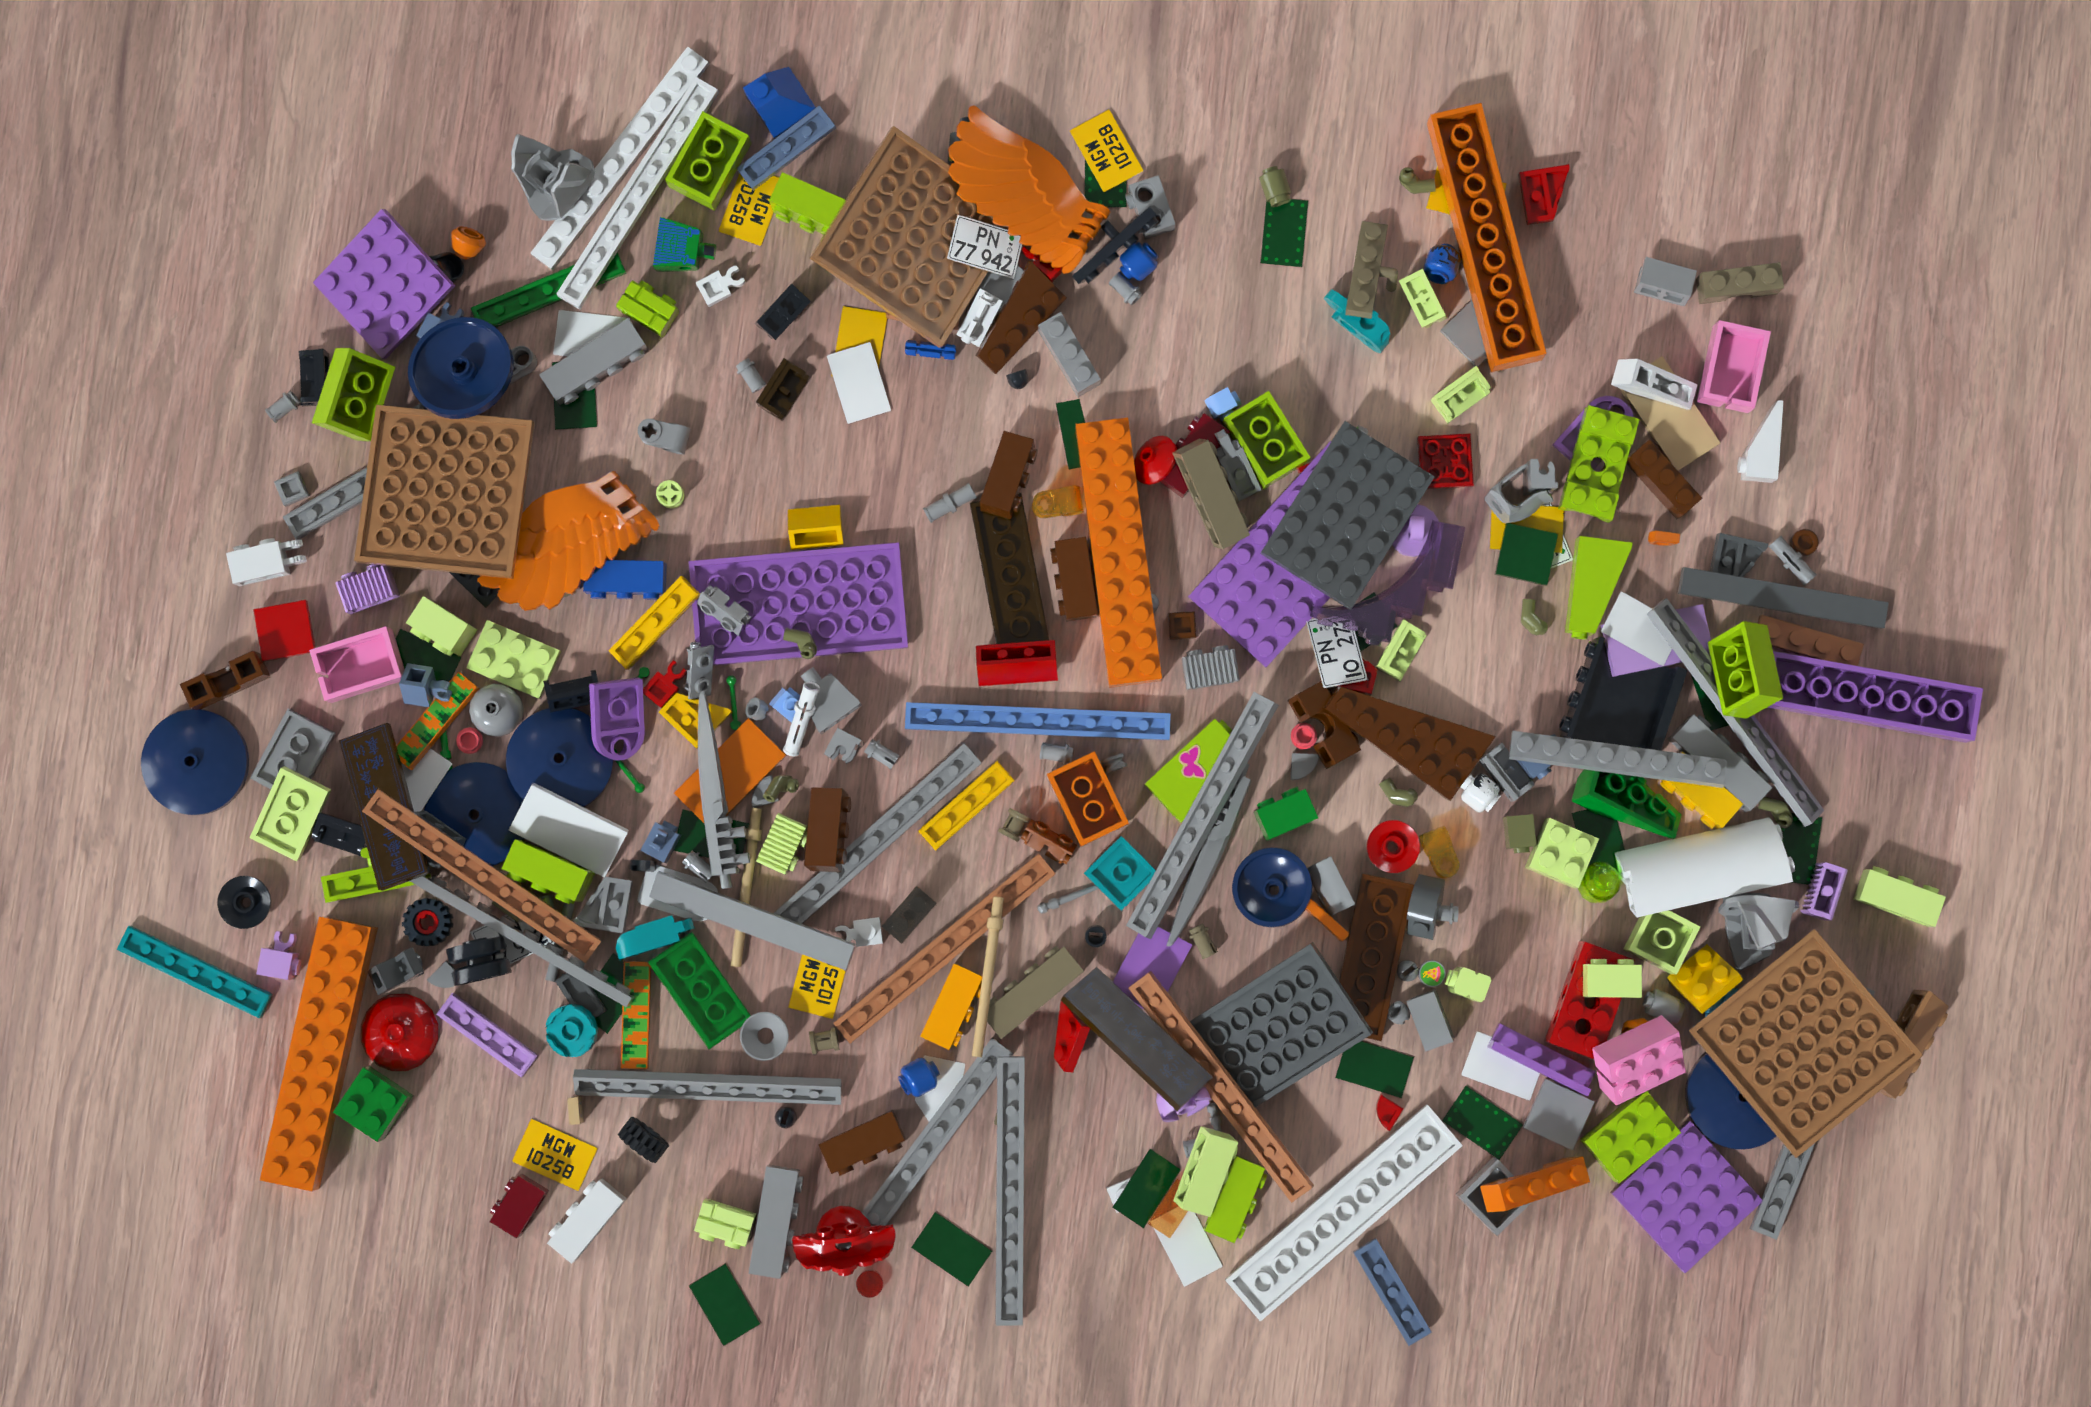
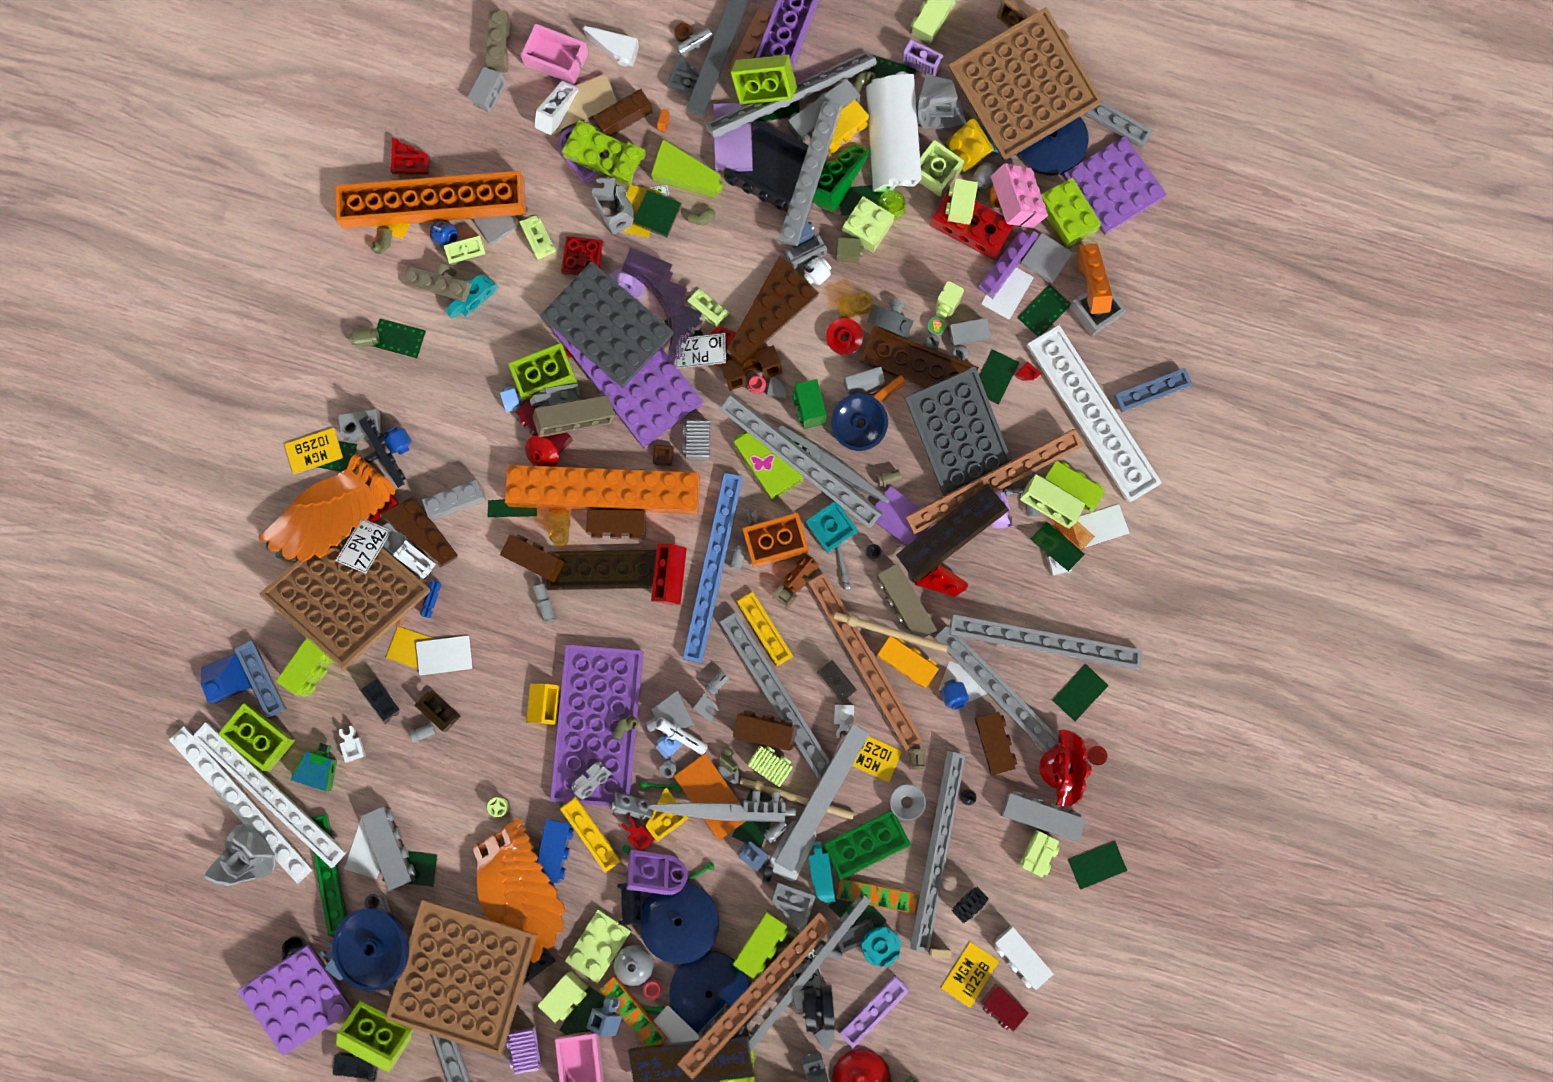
camera: 80 degrees left, 5 degrees down
black bush [402,898,454,946] -> none
orange cone [451,226,486,260] -> none
white tile [509,783,629,878] -> none
lime brick [616,280,680,337] -> none
light grey piece [638,419,691,455] -> none
yellow sticker [718,173,779,246] -> none
black hinge [1006,369,1028,389] -> none
light grey pin [1109,272,1142,305] -> none
olive arm [1379,777,1418,807] -> none
white sticker [1601,592,1672,666] -> none

